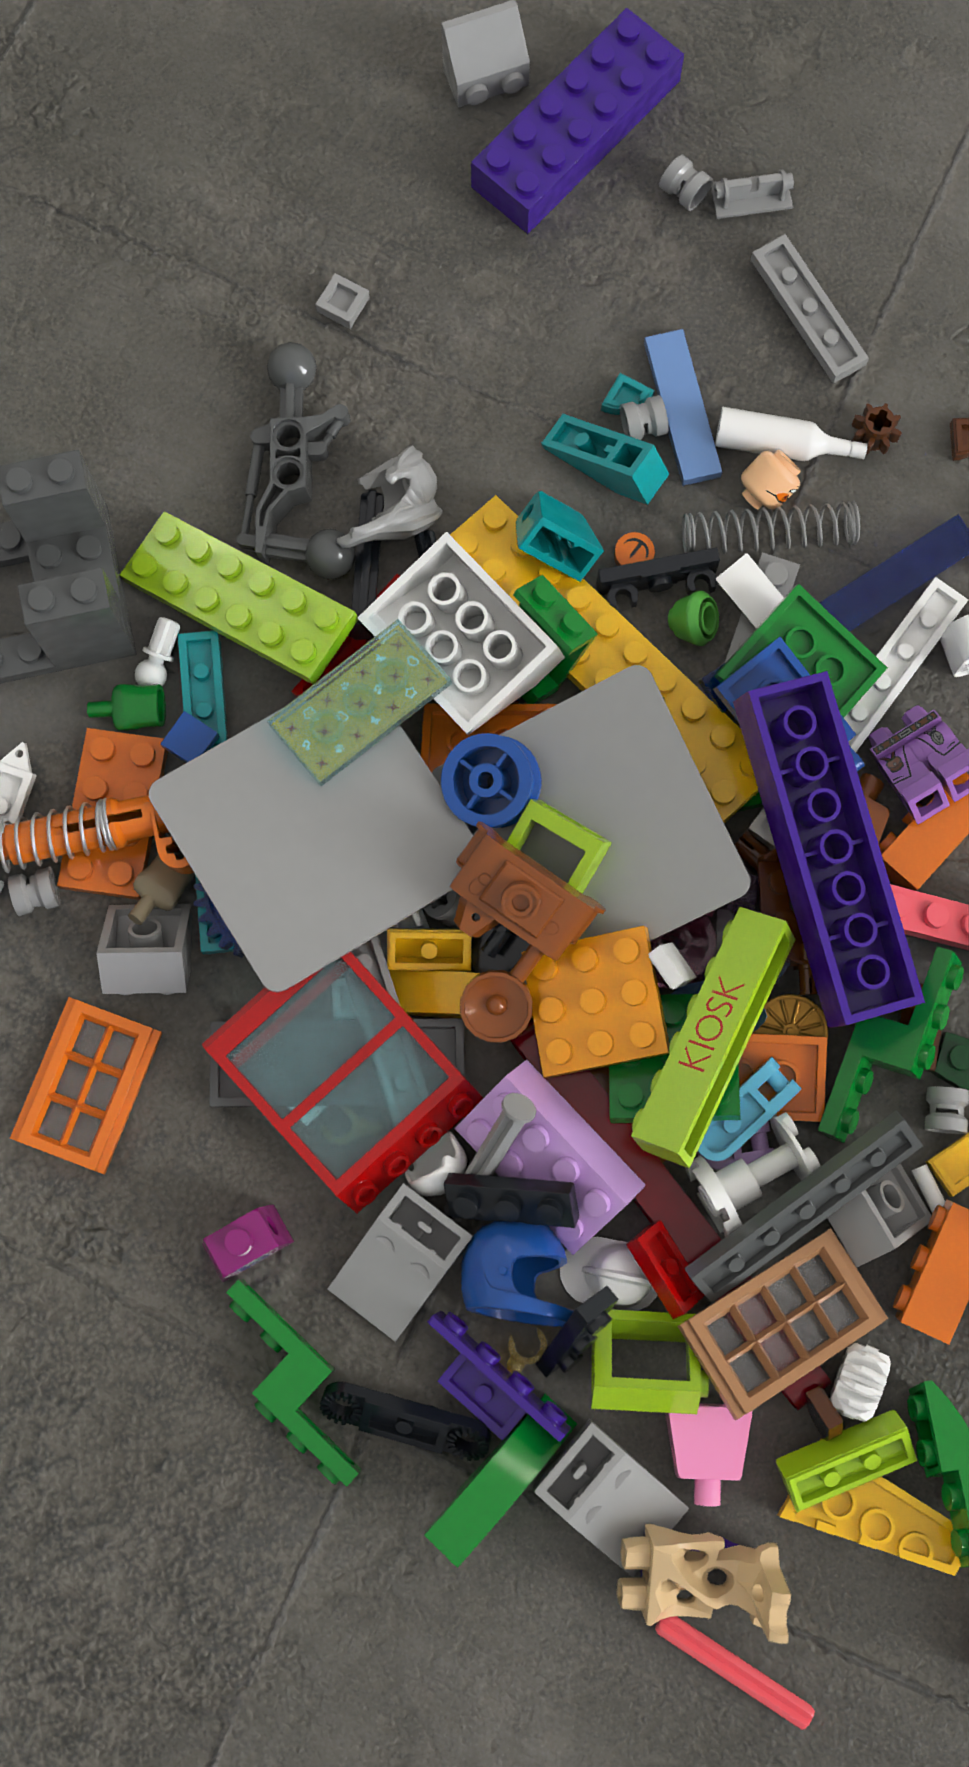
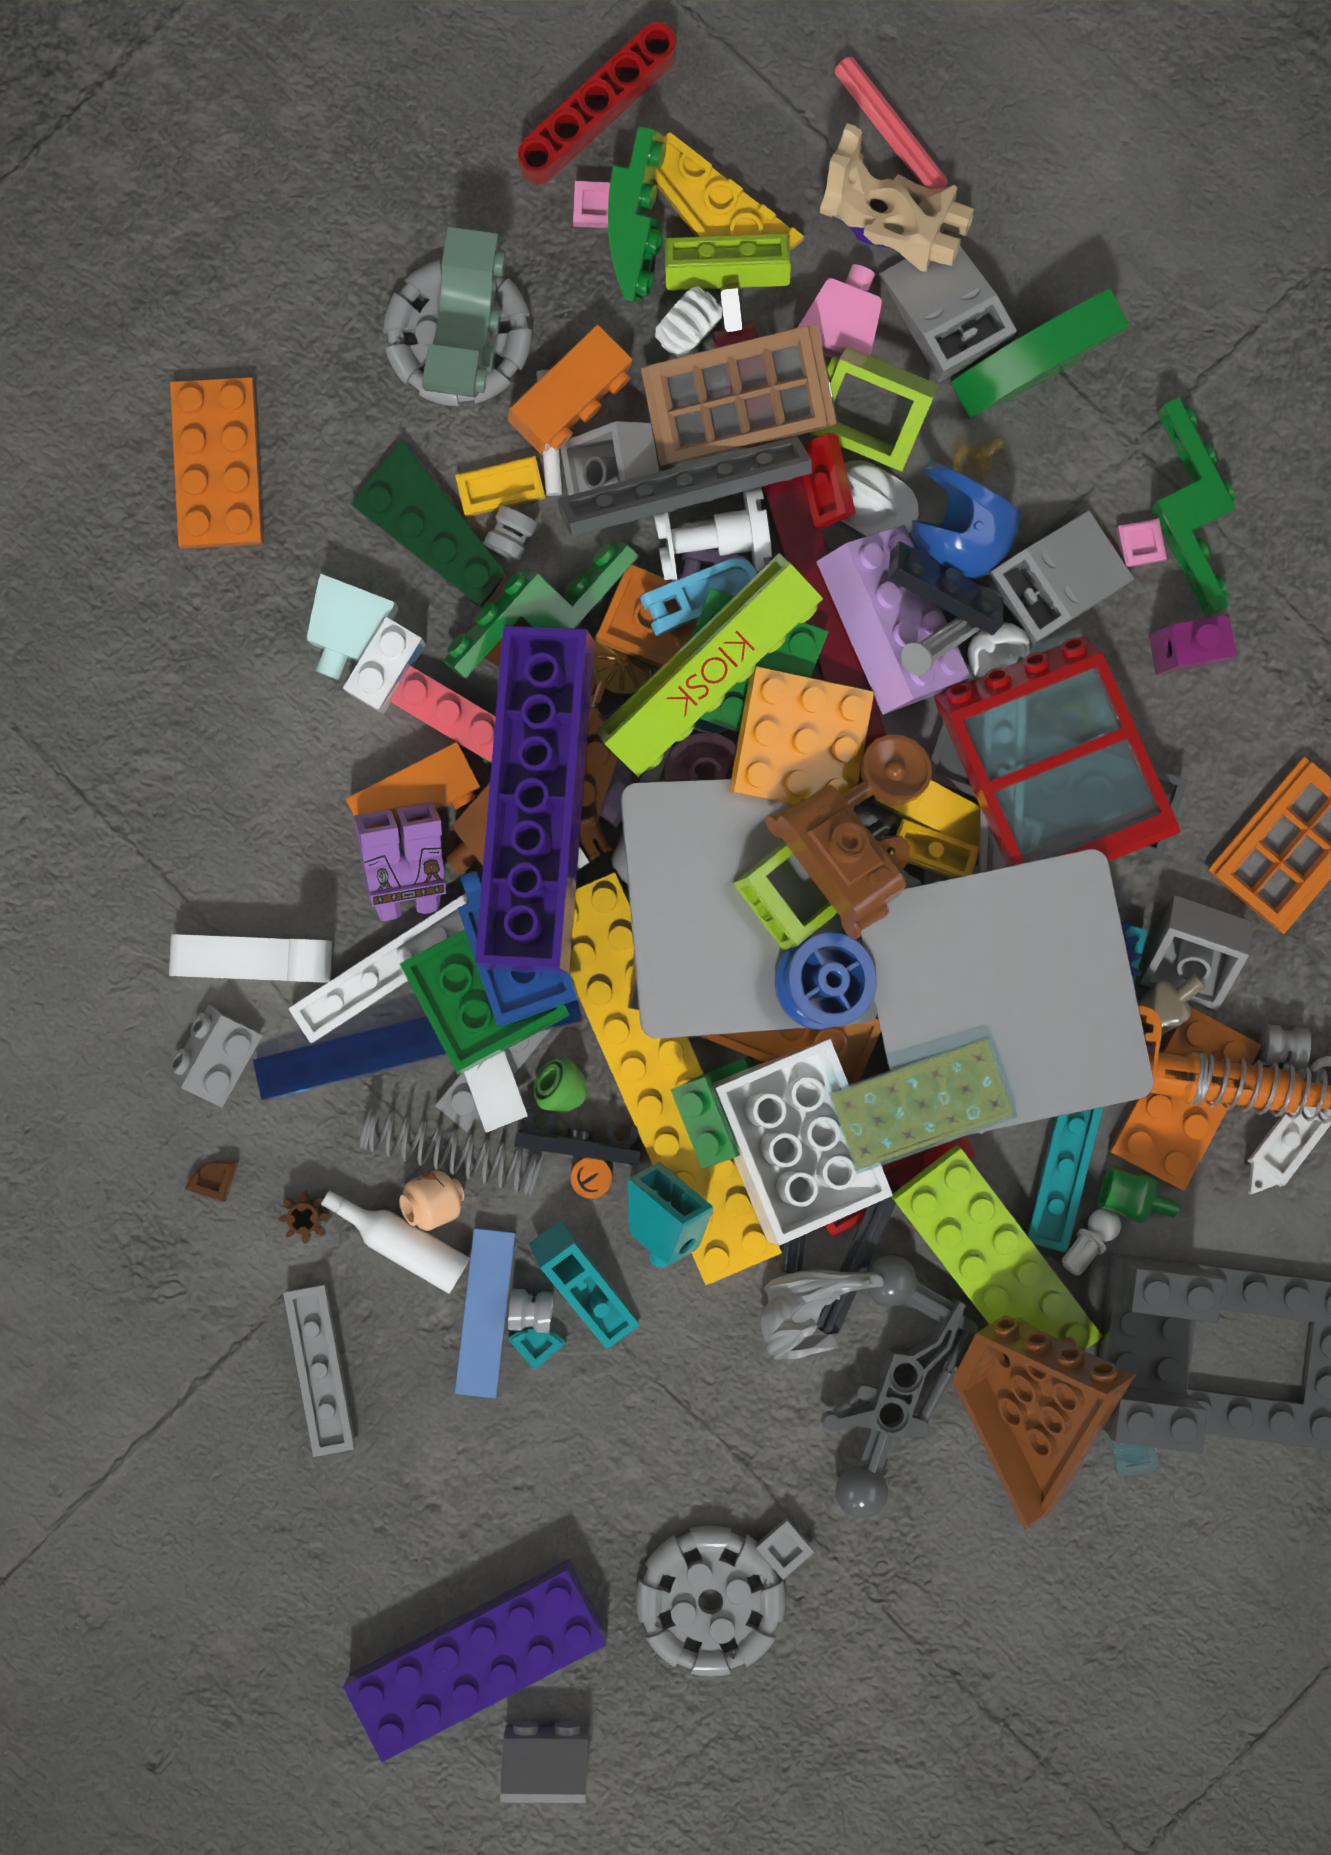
camera: 160 degrees left, 10 degrees up
blue tile [161,711,220,763] -> none
black plate [320,1381,492,1461] -> none
dark purple bracket [427,1311,571,1442] -> none
black plate [535,1286,619,1378] -> none
white tile [648,942,696,989] -> none
light grey wheel [659,155,713,211] -> none
light grey hinge [711,170,794,219] -> none
none -> light grey plate [636,1525,786,1677]
none -> dark orange piece [952,1315,1136,1530]
none -> bright pink tile [1116,518,1167,568]

